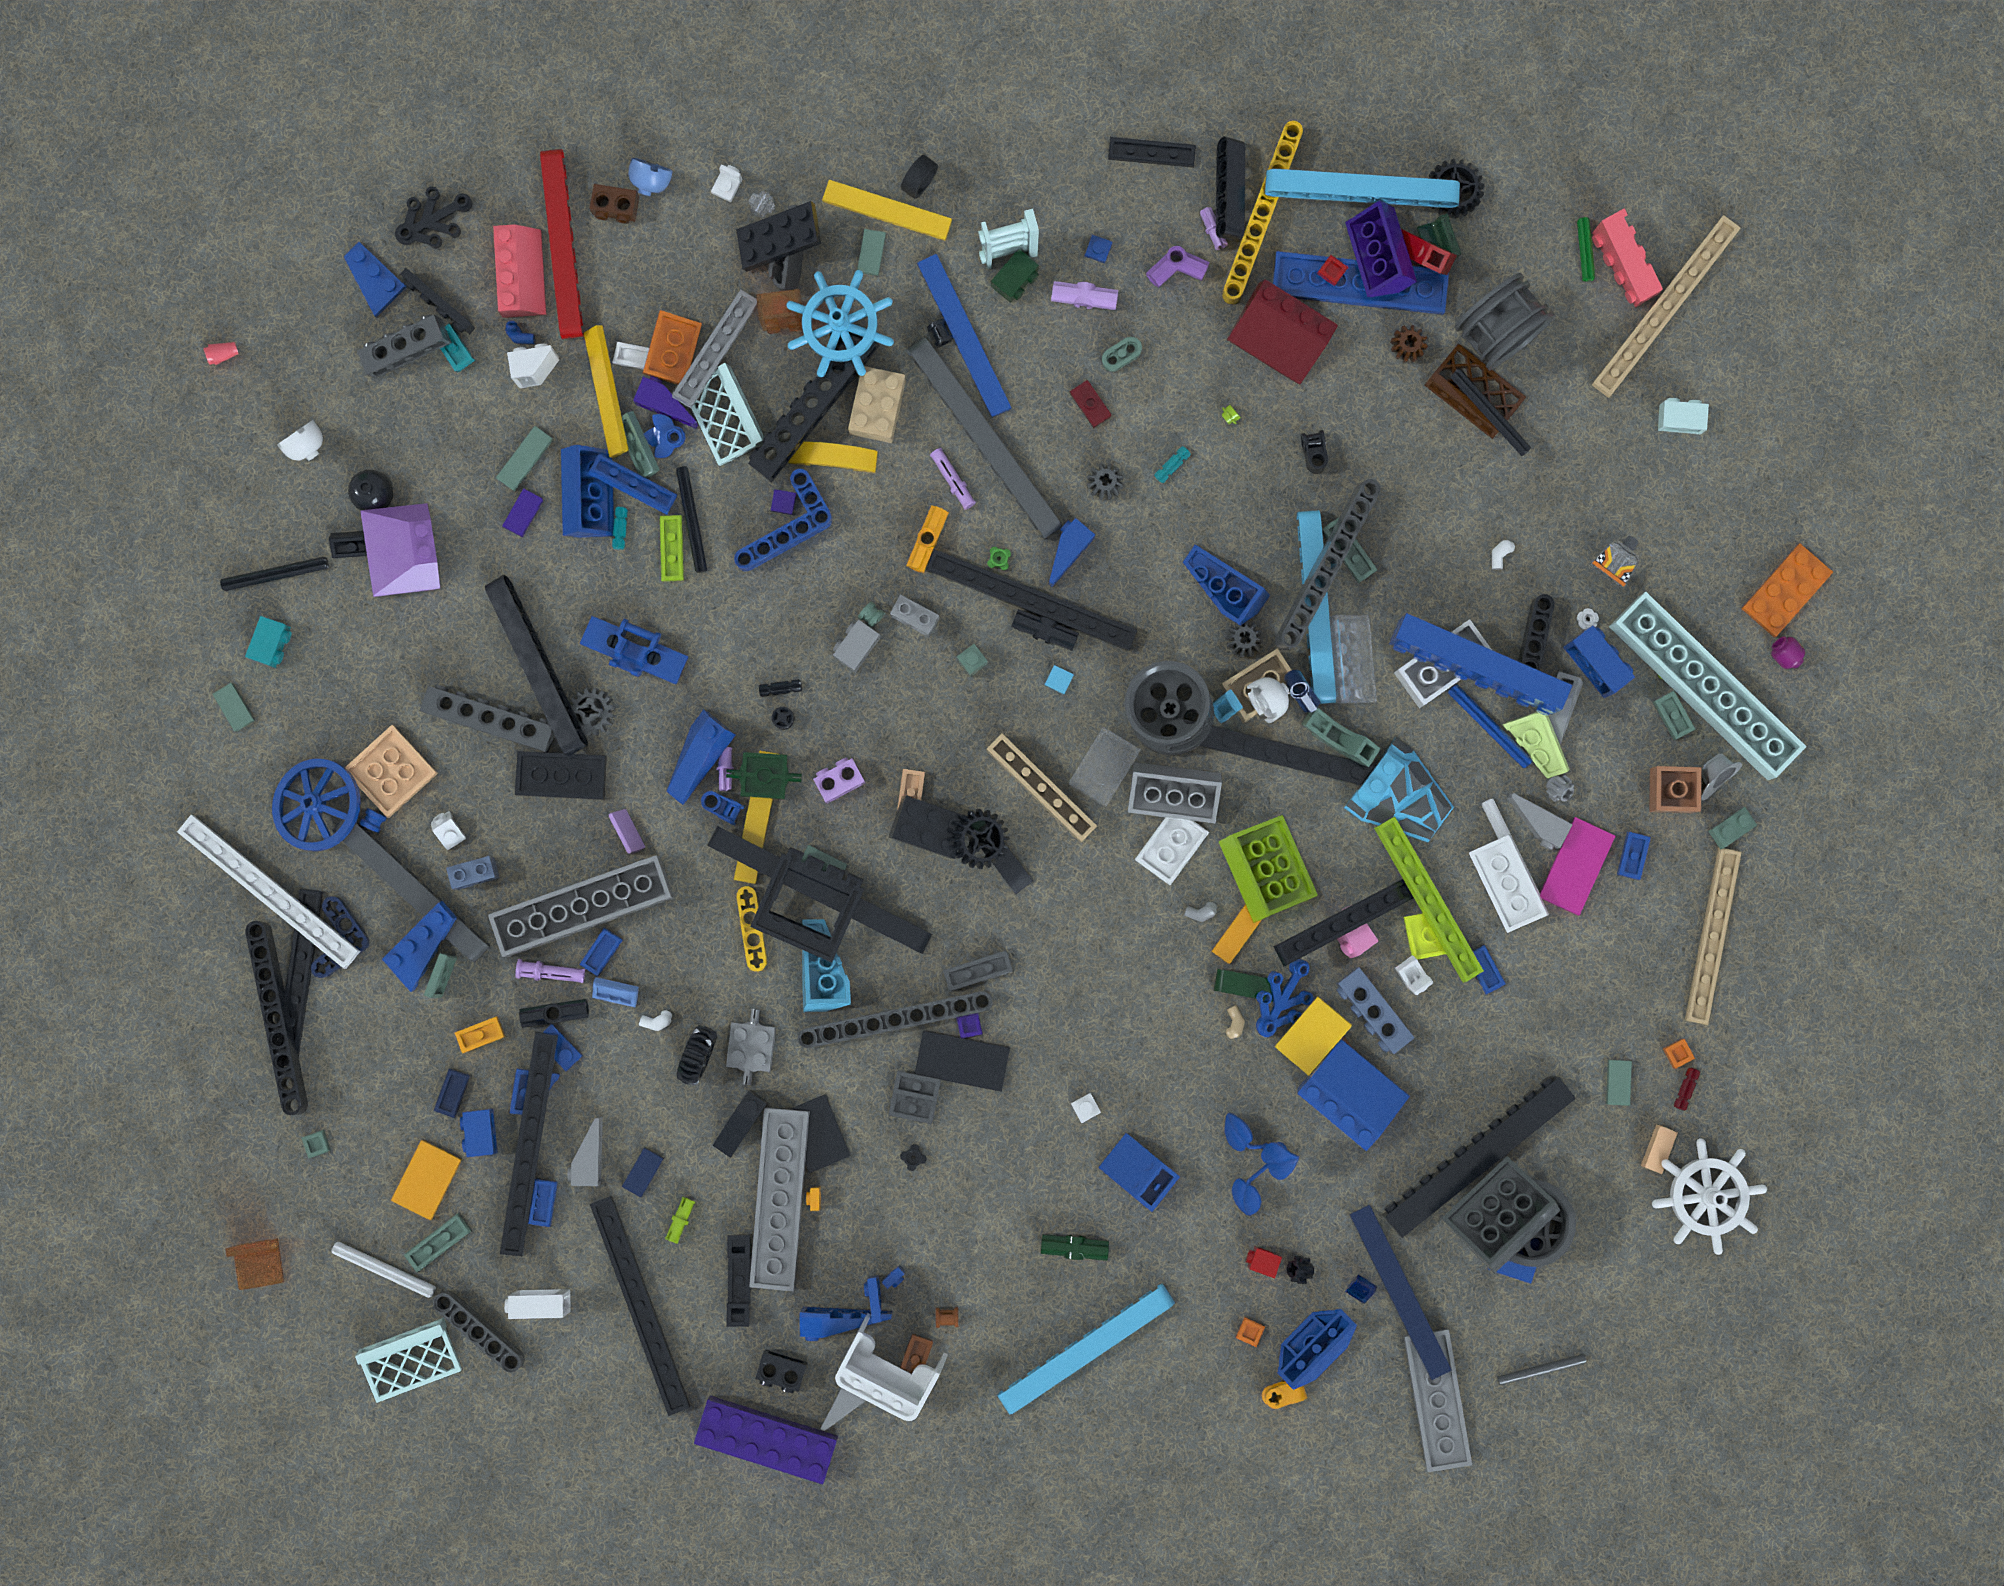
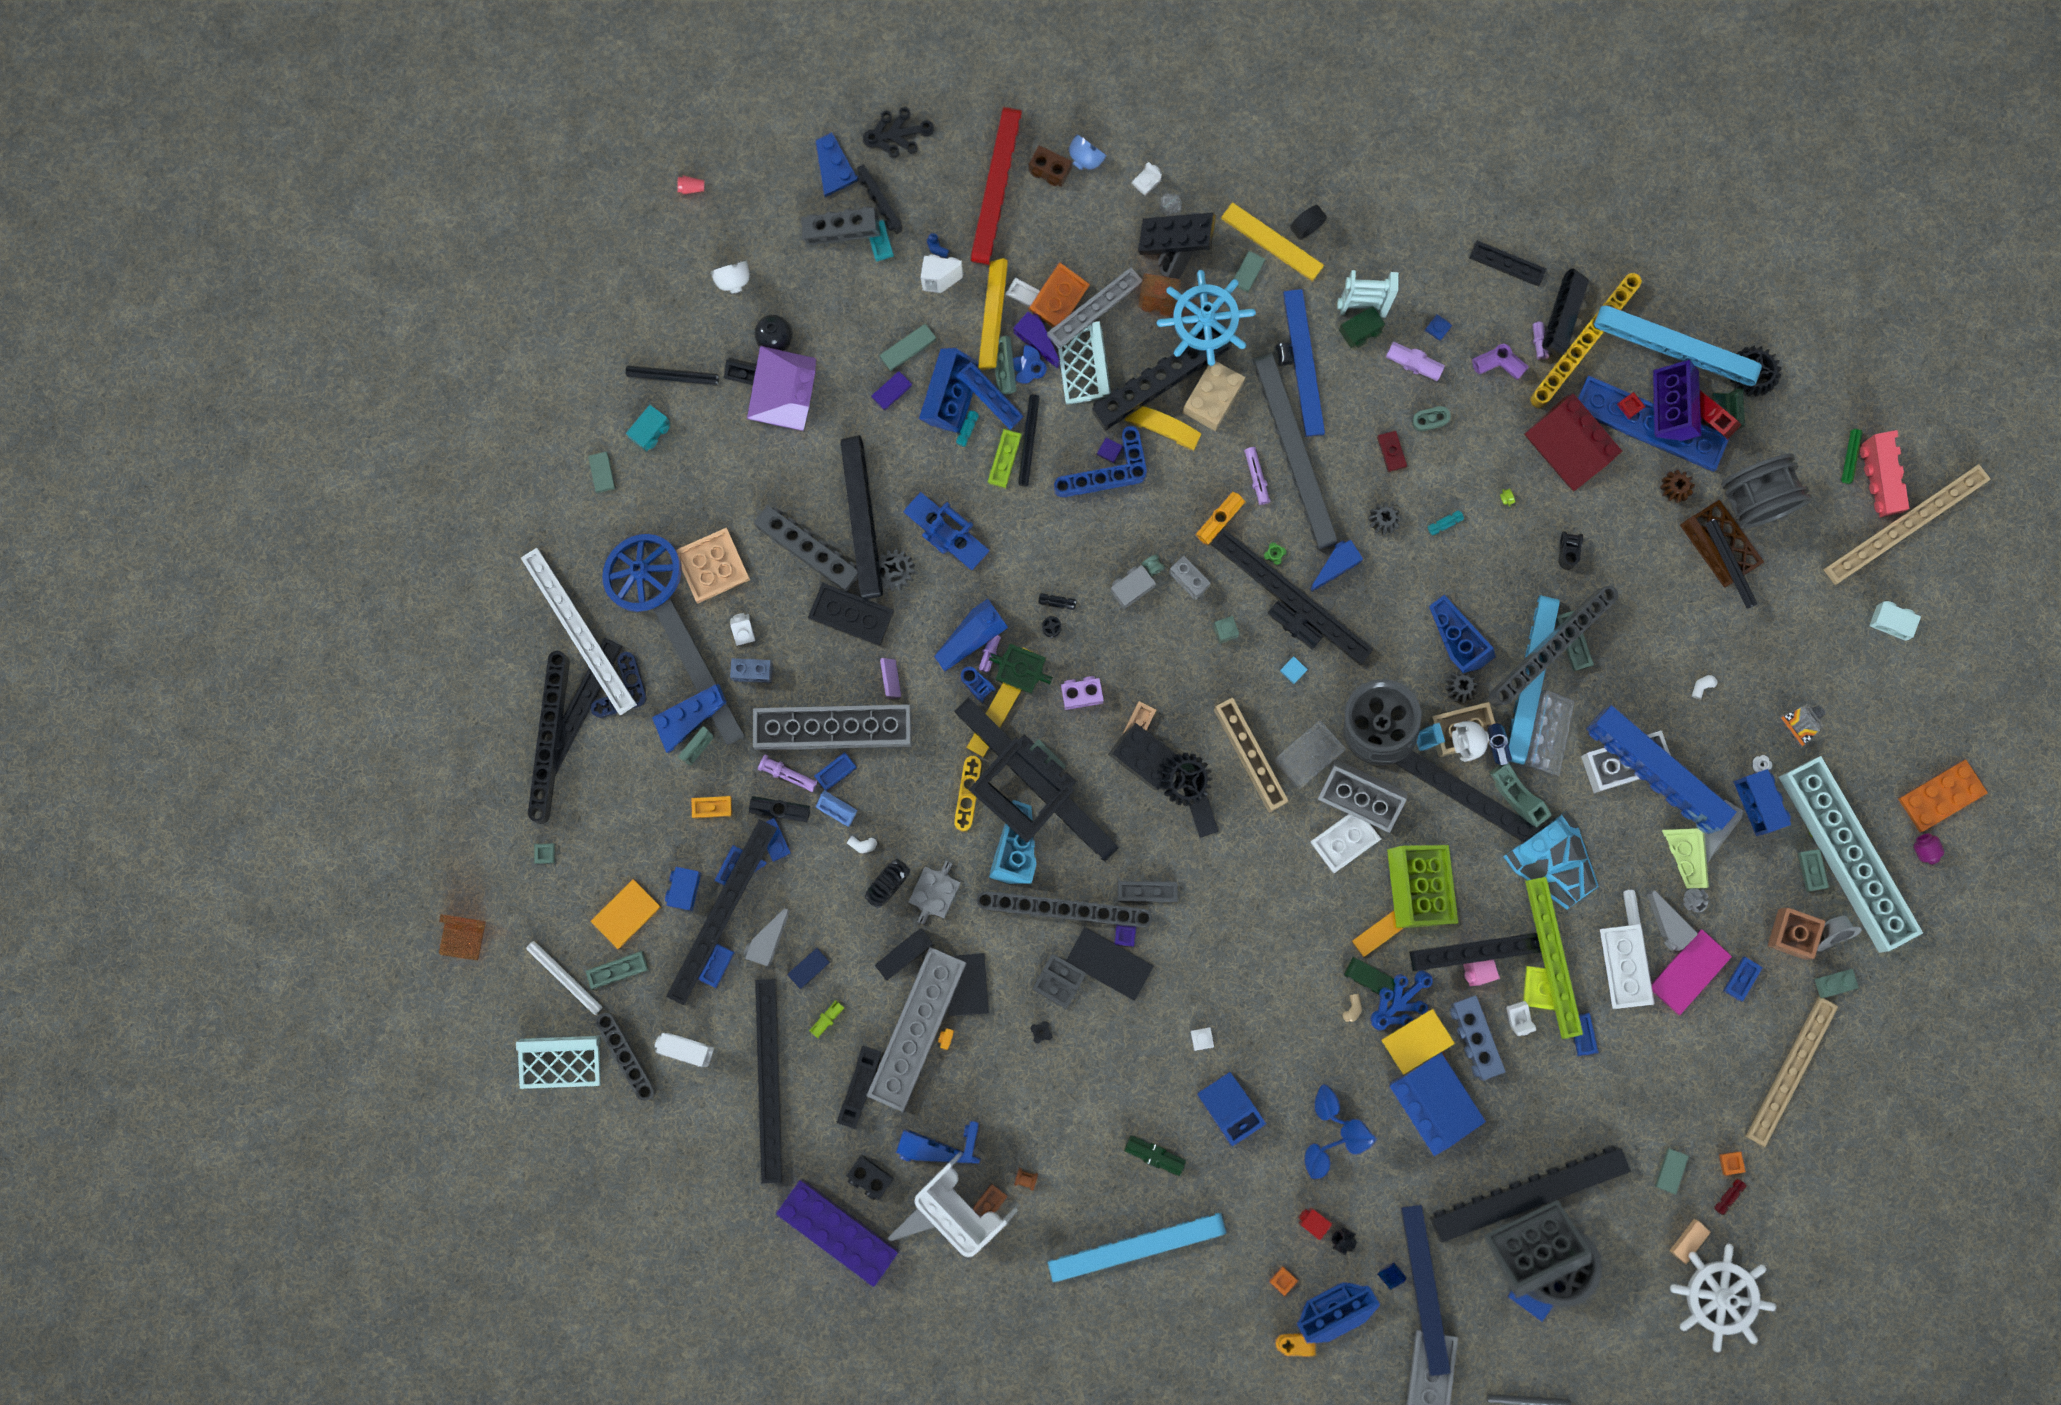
camera: 20 degrees right, 5 degrees down
blue wheel [359,808,387,833] -> none
dark blue tile [433,1068,471,1118] -> none
coral slope [493,224,546,318] -> none
blue plate [882,1265,905,1289] -> none
light grey arm [1184,902,1217,922] -> none
blue axle [1448,685,1532,768] -> none
black beam [1518,594,1555,671] -> none

